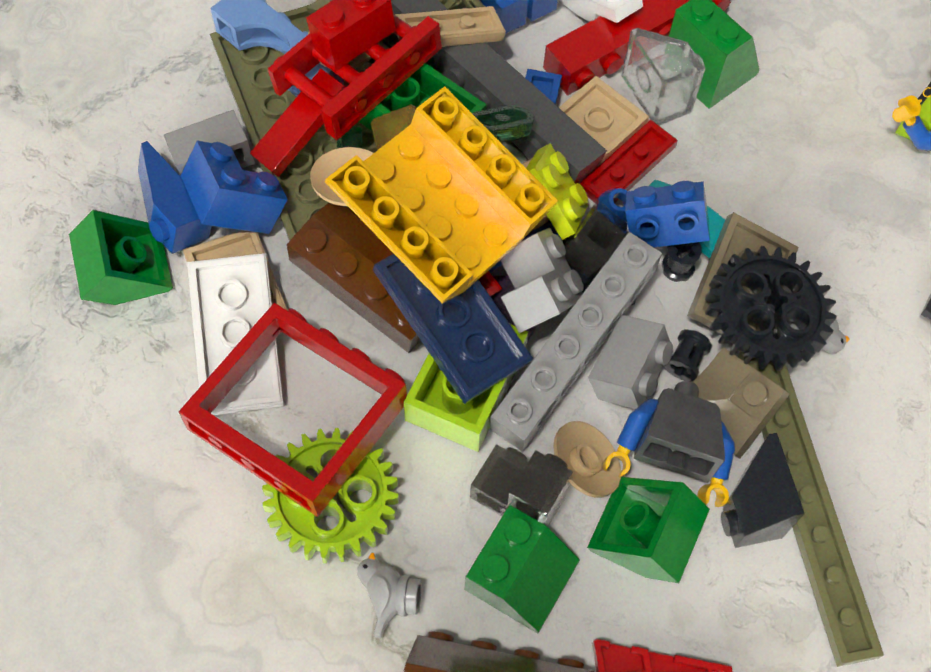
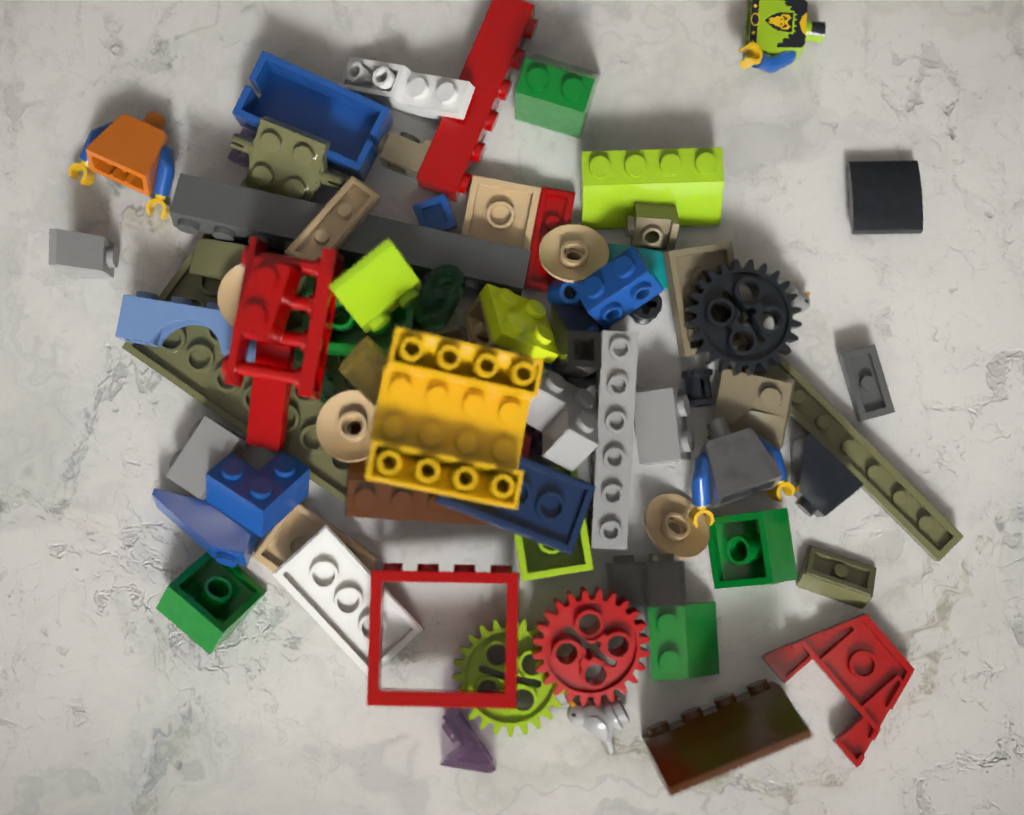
camera: 30 degrees left, 20 degrees up
clear slope [621,28,705,125] -> none
none -> lime slope [329,238,422,333]
none -> dark tan brick [377,131,432,181]
none -> clear purple slope [440,708,497,774]
none -> red gear [531,586,650,706]
none -> tan dish [539,224,609,283]
none -> lime slope [579,147,724,230]
none -> dark tan brick [625,202,680,251]
none -> olive slope [796,545,877,609]
none -> dark grey plate [838,344,895,422]

